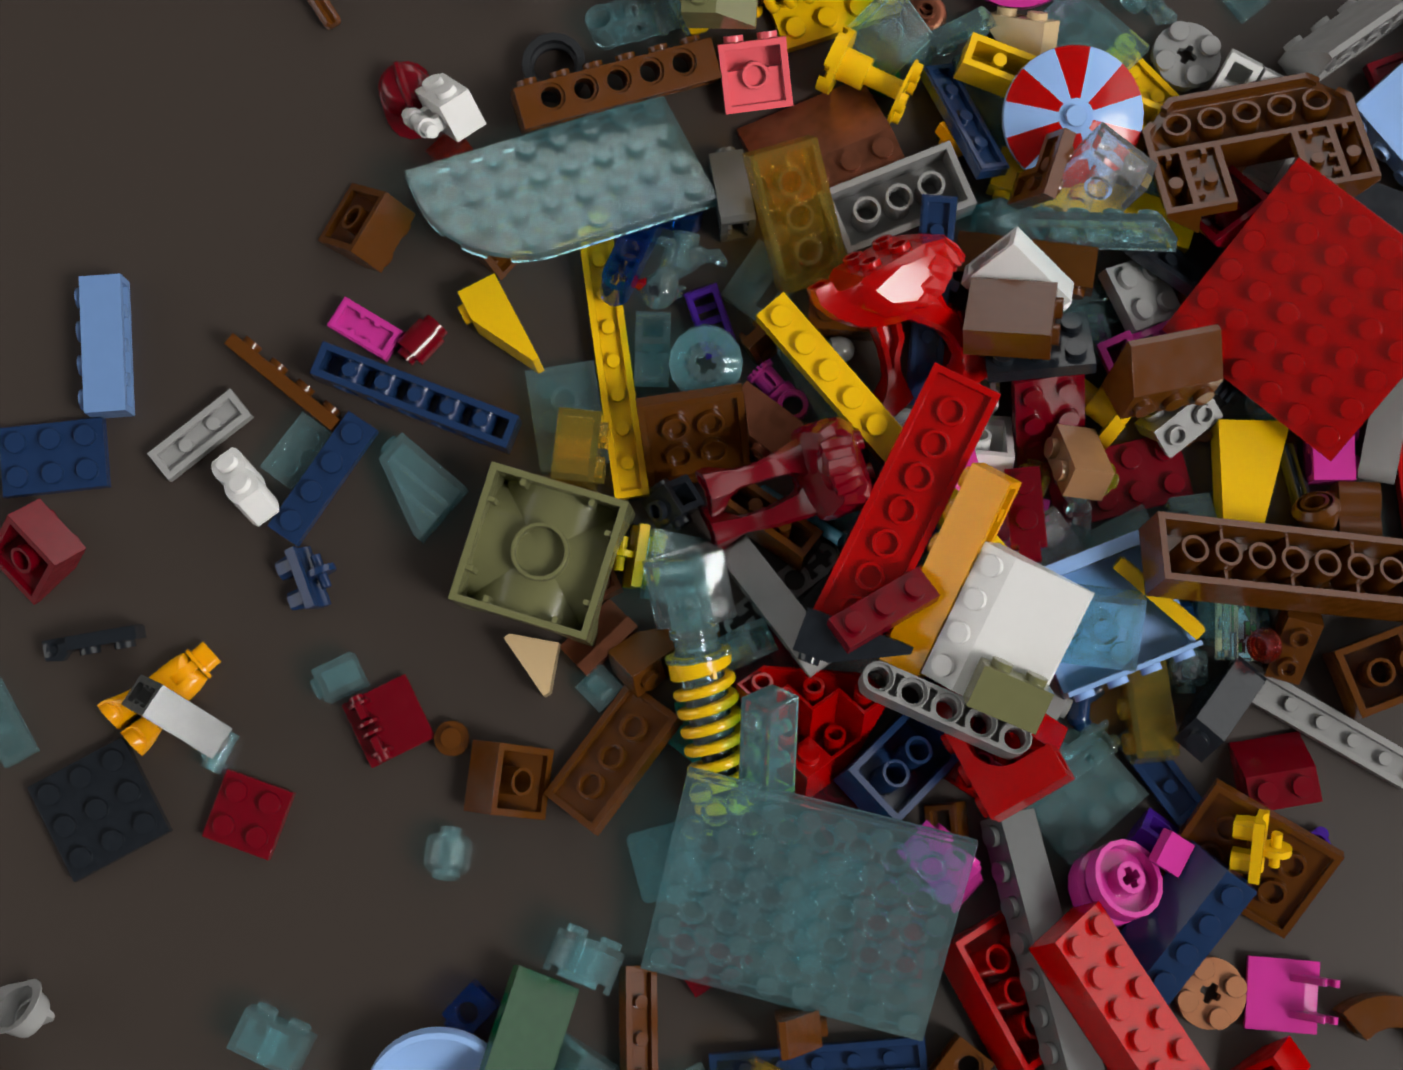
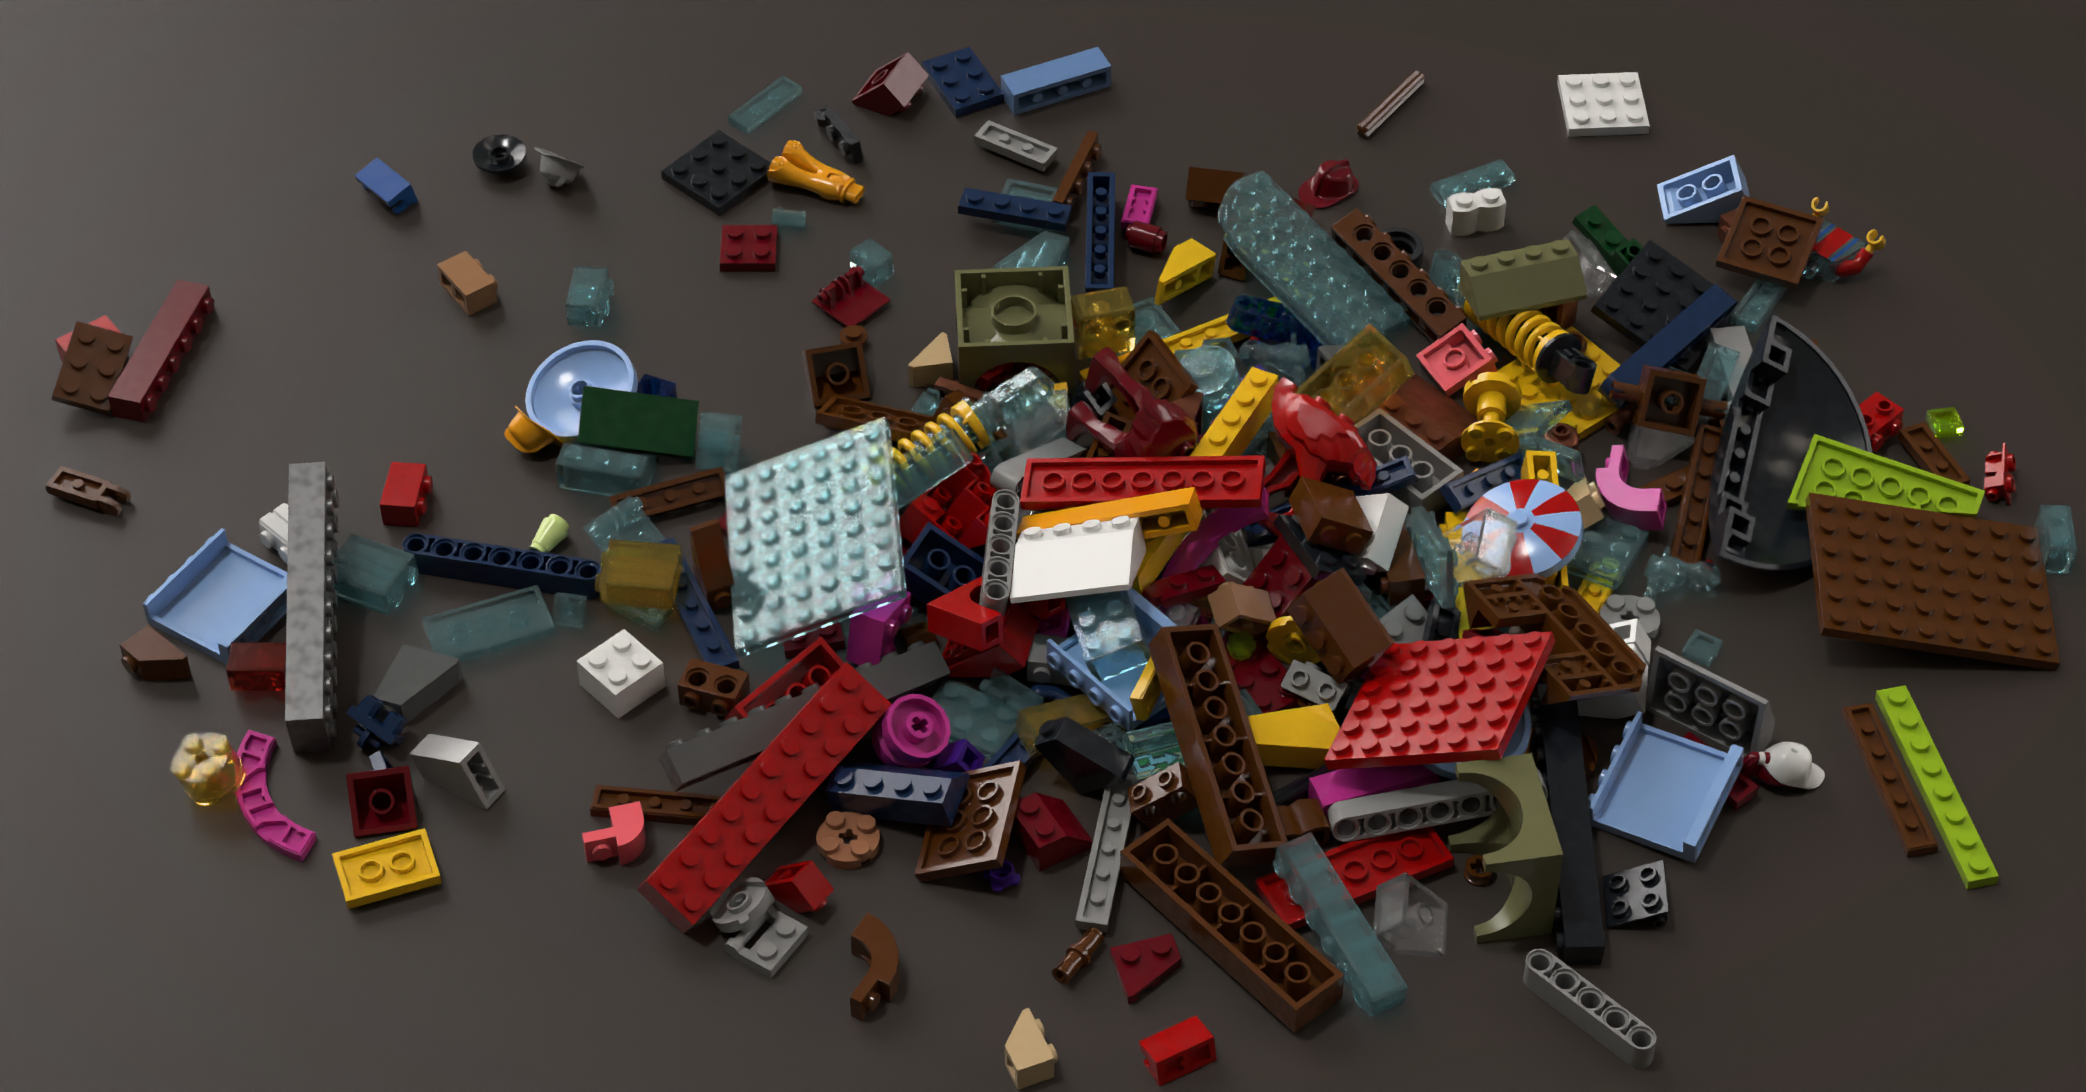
camera: 70 degrees right, 35 degrees down
slope [121,674,233,759] -> none
white brick [211,447,279,527] -> none
dark blue hips [275,546,337,610] -> none
white brick [401,73,487,142] -> none
clear light blue head [424,826,473,881] -> none
black slope [792,607,914,666] -> none
dark red plate [826,566,940,654] -> none
olive brick [963,656,1054,735] -> none
reddish brown plate [1007,128,1076,210] -> none
dark pink tile [1147,828,1195,878] -> none
yellow hips [1229,809,1292,885] -> none
dark pink plate [1243,955,1340,1035] -> none
clear red plate [1246,627,1282,664] -> none
reddish brown cone [1291,491,1341,531] -> none

